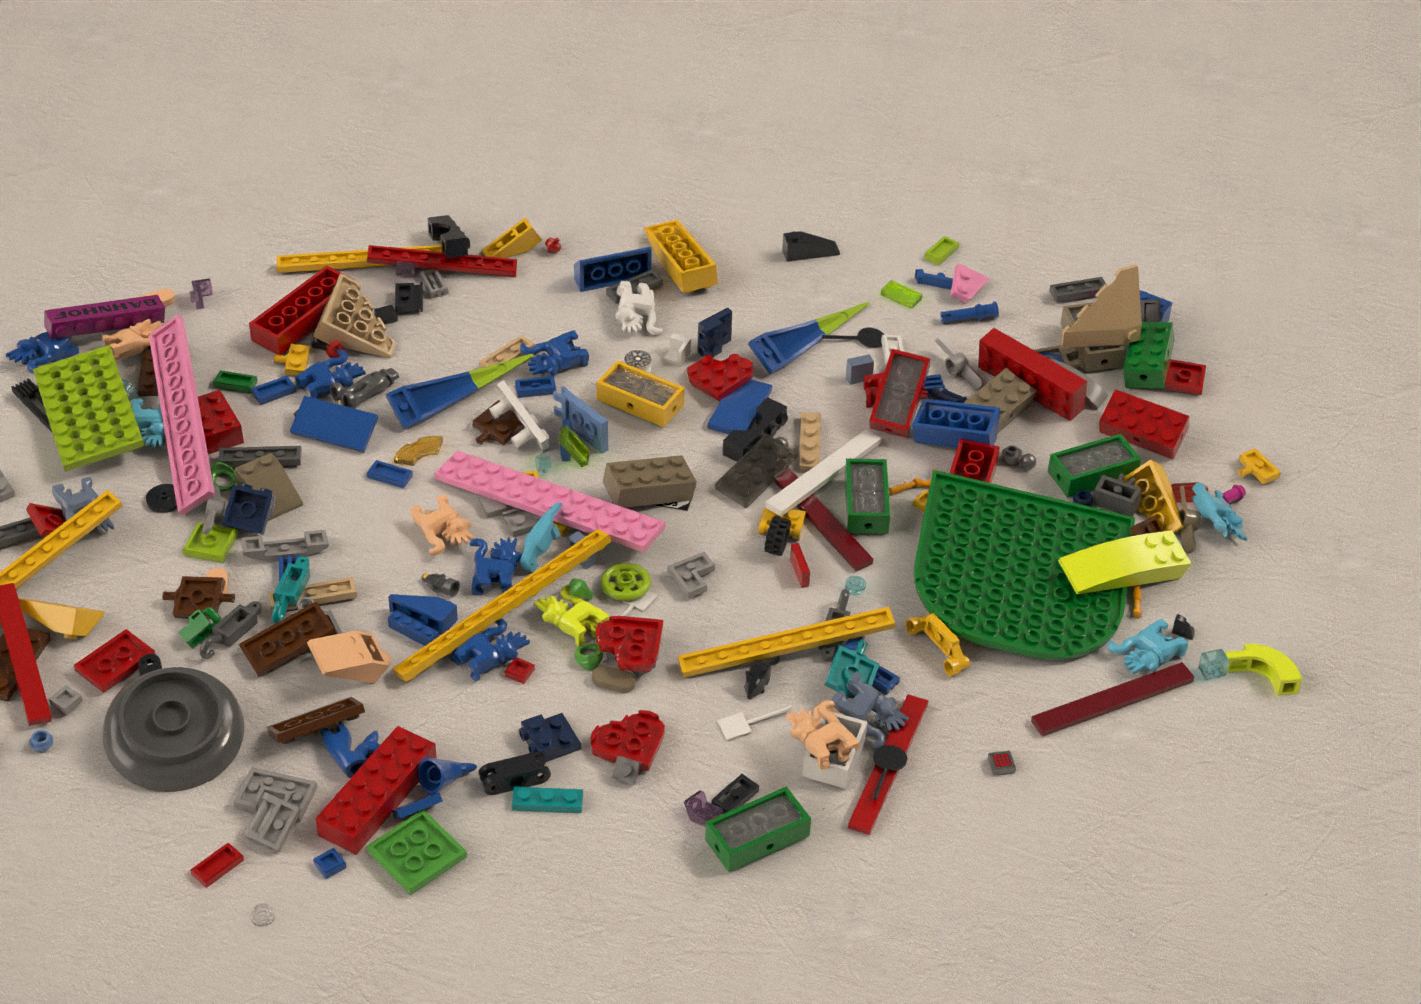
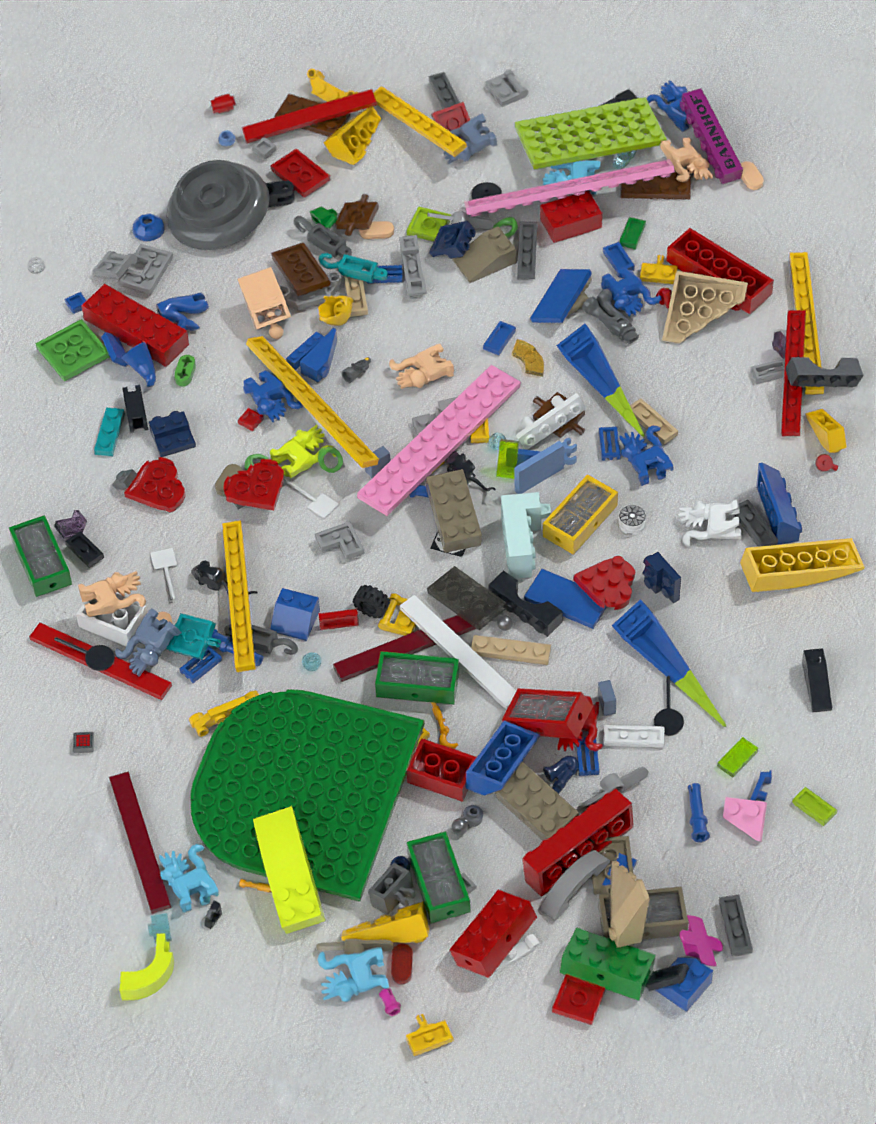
camera: 100 degrees right, 10 degrees up
bracket [189,278,213,309] -> none
red tile [190,843,244,888] -> none
reddish brown plate [267,697,365,744] -> none
black tile [374,305,398,324] -> none
black plate [395,282,423,313] -> none
blue animal [469,537,522,595] -> none
medium azure animal [520,502,563,572] -> none
lime plate [600,563,651,601] -> none
white panel [664,333,691,366] -> none
reddish brown plate [1129,515,1164,536] -> none
none -> blue piece [133,214,165,241]
none -> bright green beam [174,355,196,387]
none -> blue slope [270,588,320,641]
none -> yellow hair [318,295,353,326]
none -> black animal [447,451,496,491]
none -> light aqua hinge [501,492,551,579]

